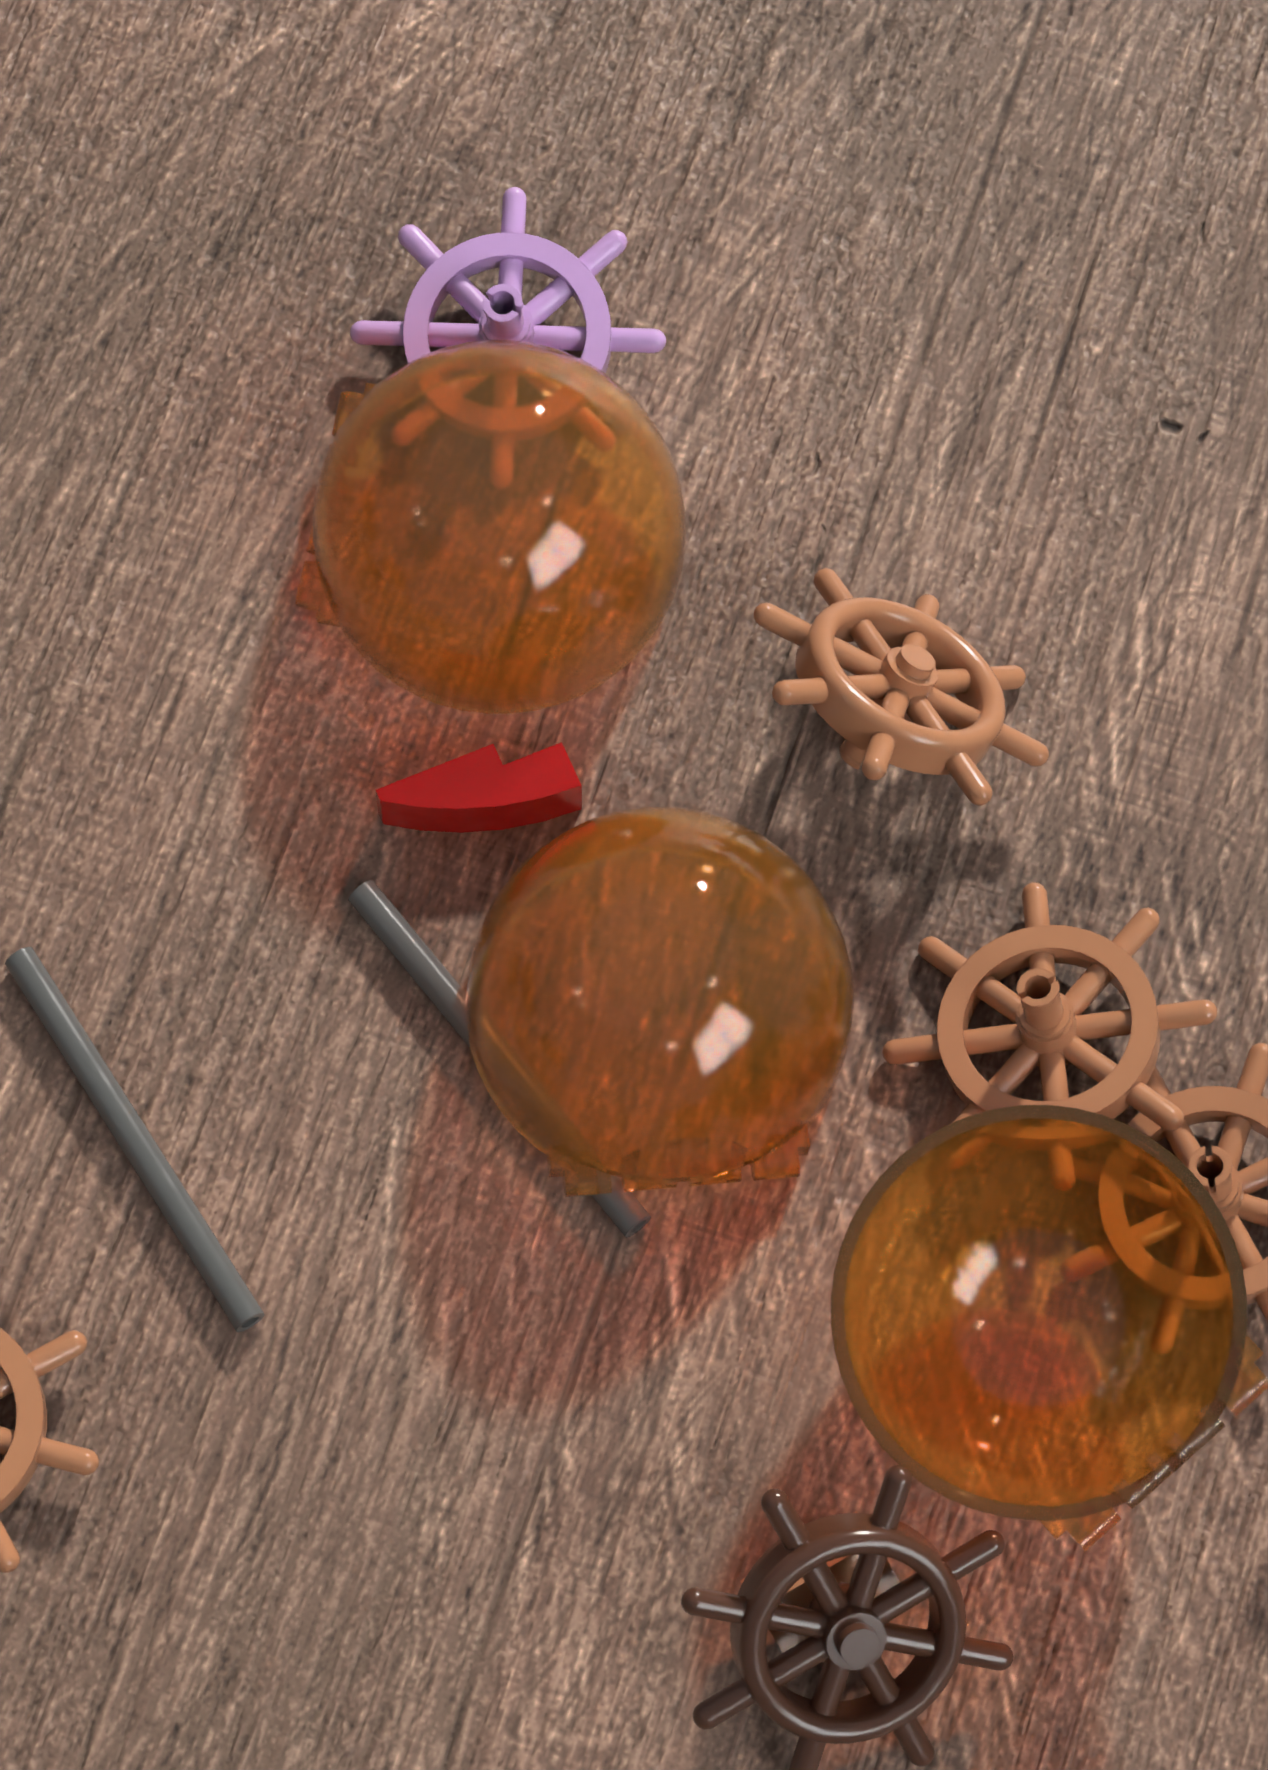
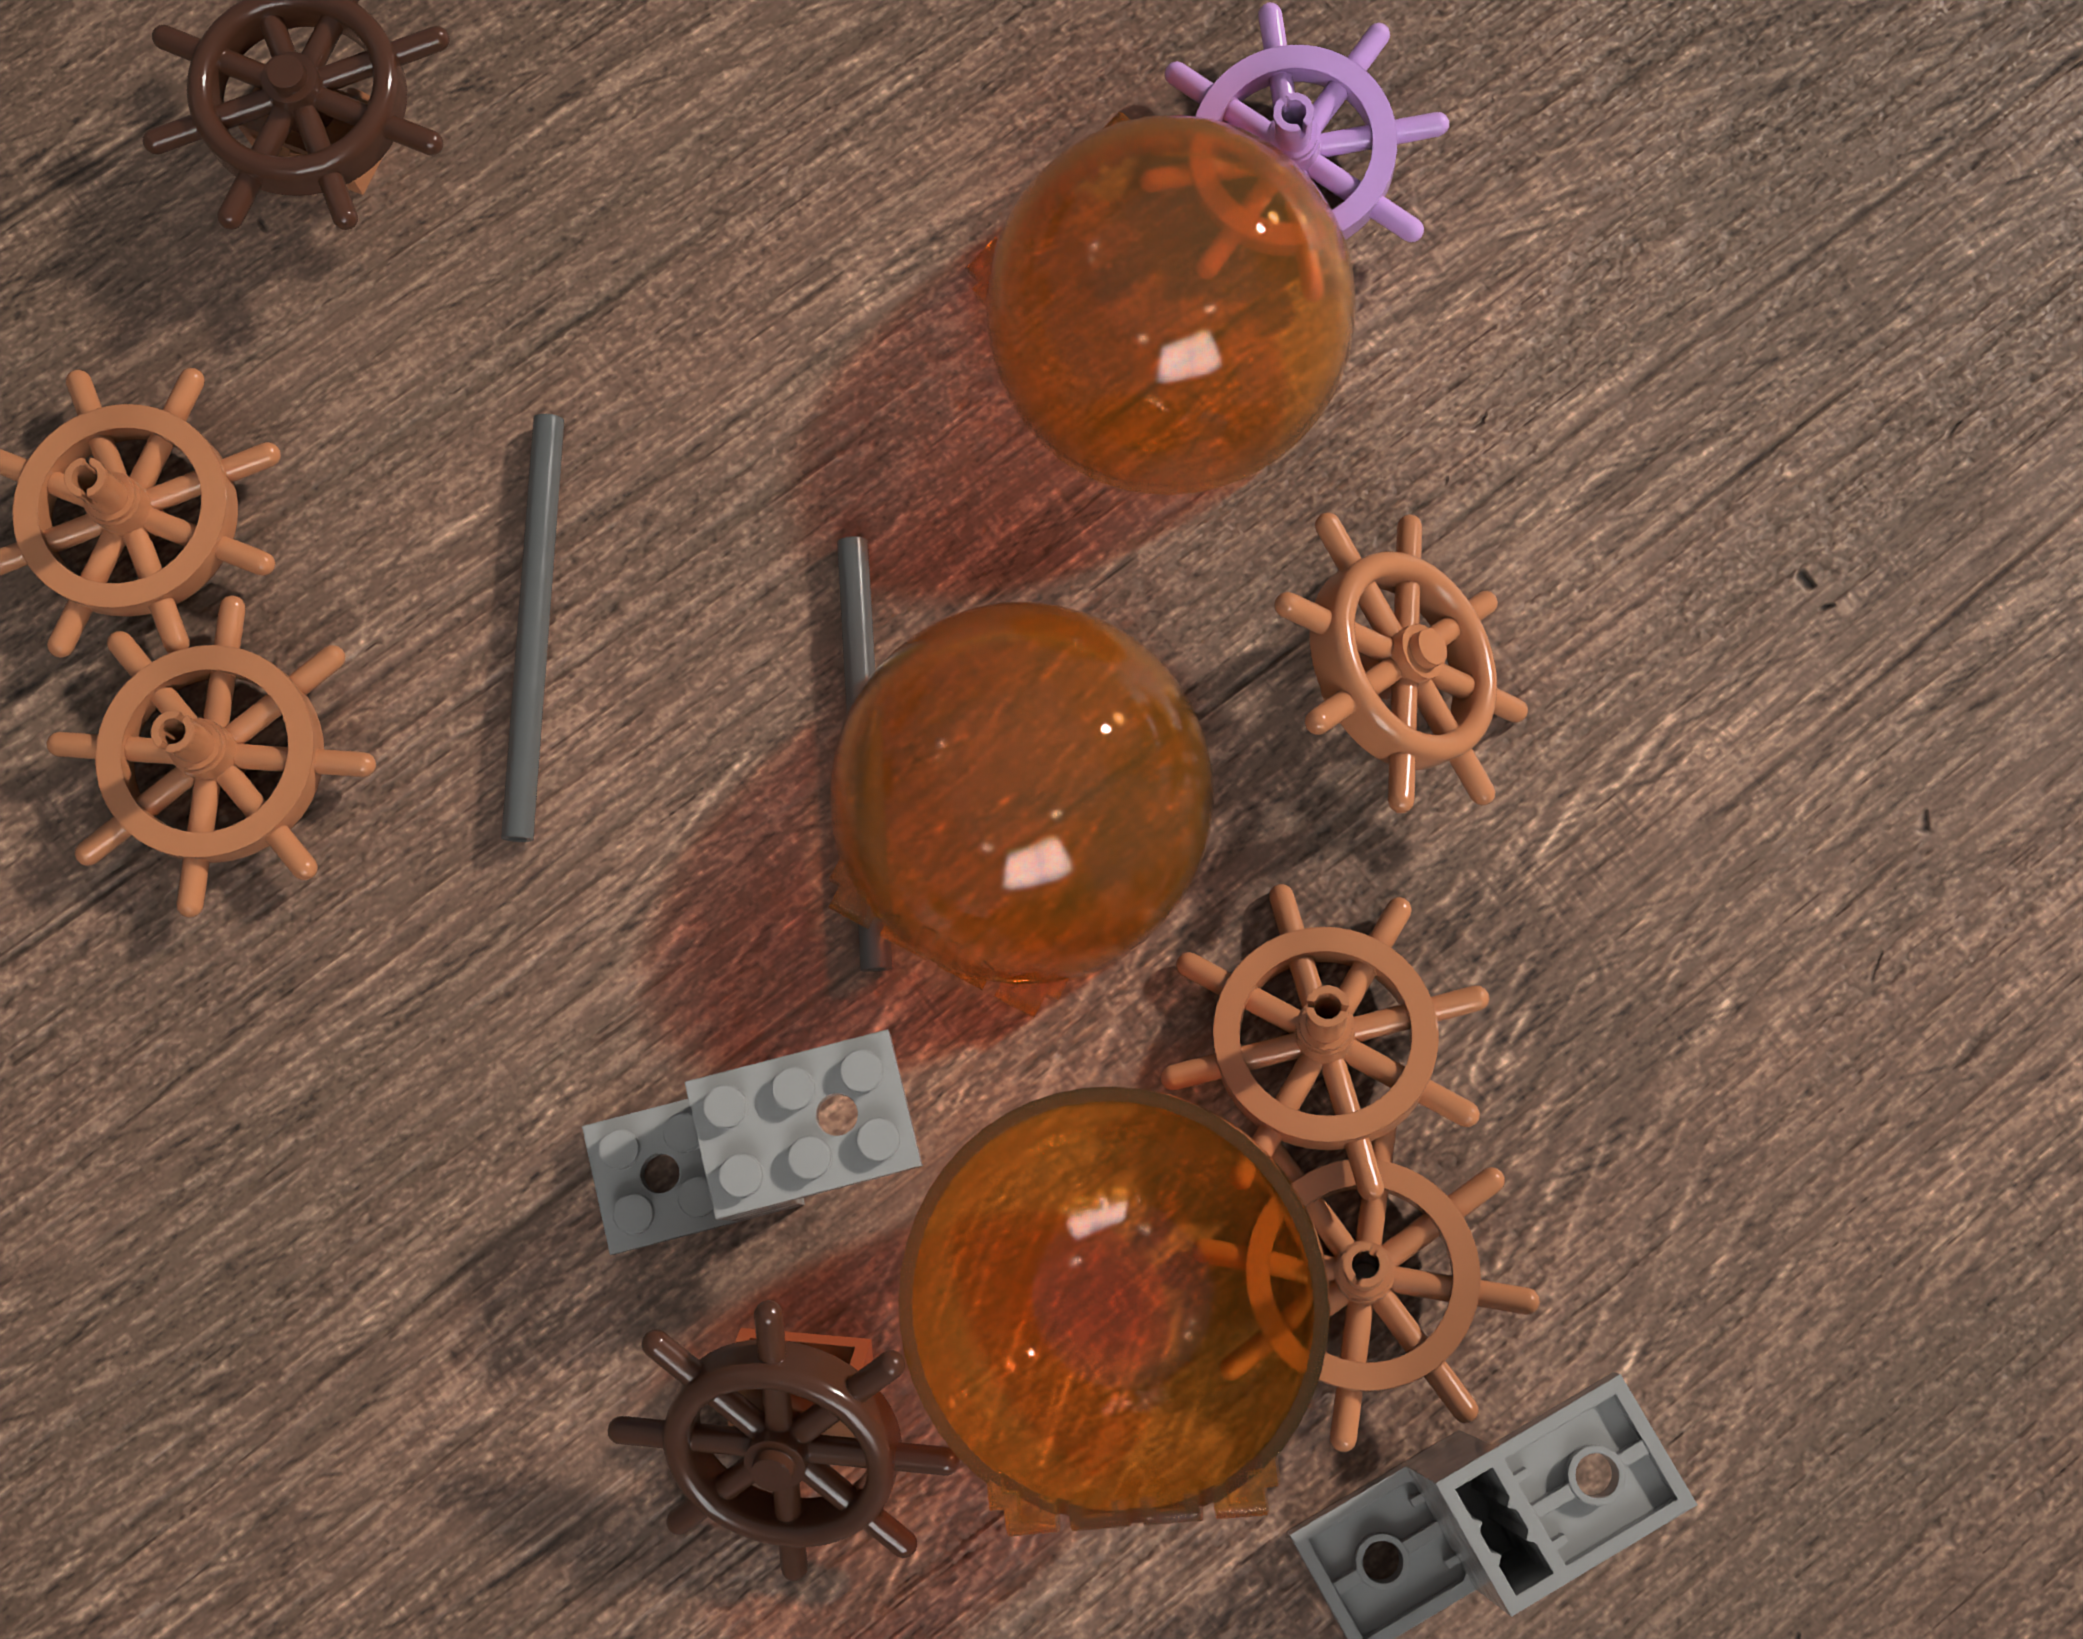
camera: 35 degrees right, 10 degrees up
red slope [375,742,582,833] -> none
none -> light grey bracket [582,1029,923,1255]

